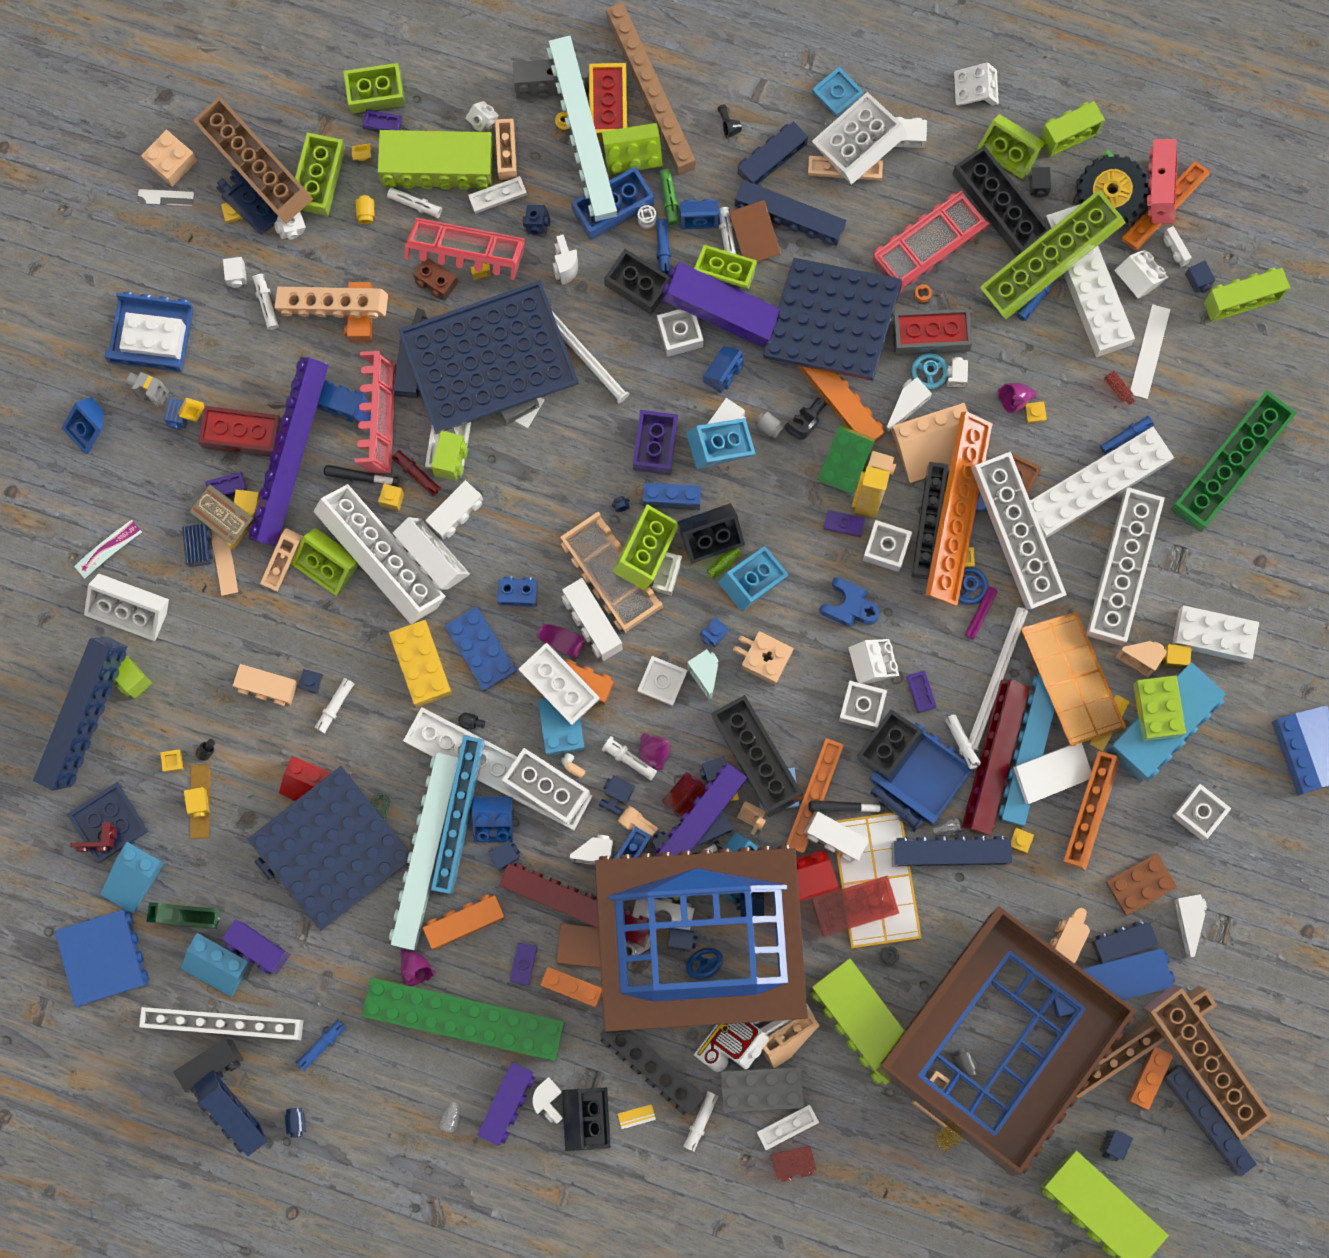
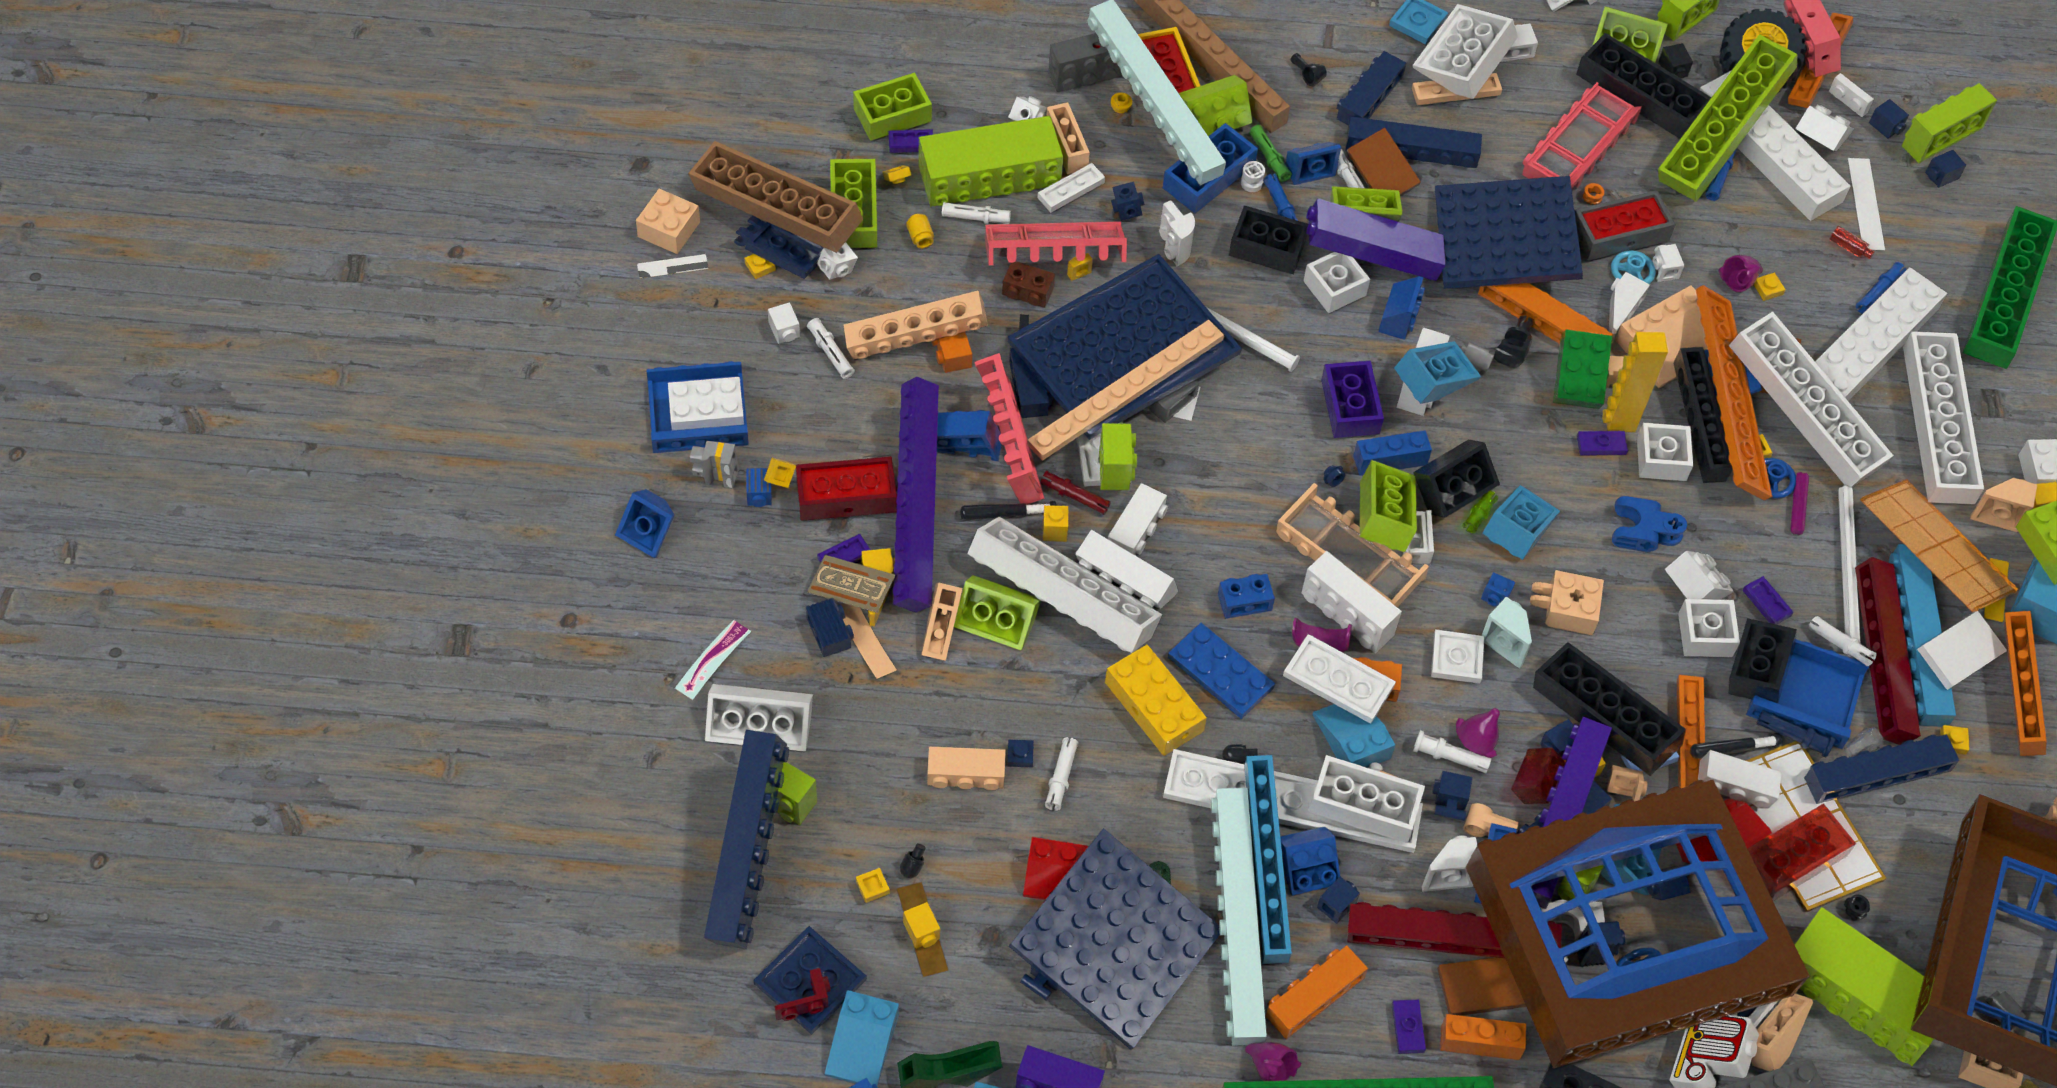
camera: 20 degrees left, 20 degrees down
none -> light nougat plate [1027,320,1224,461]
none -> dark blue brick [1925,150,1966,188]

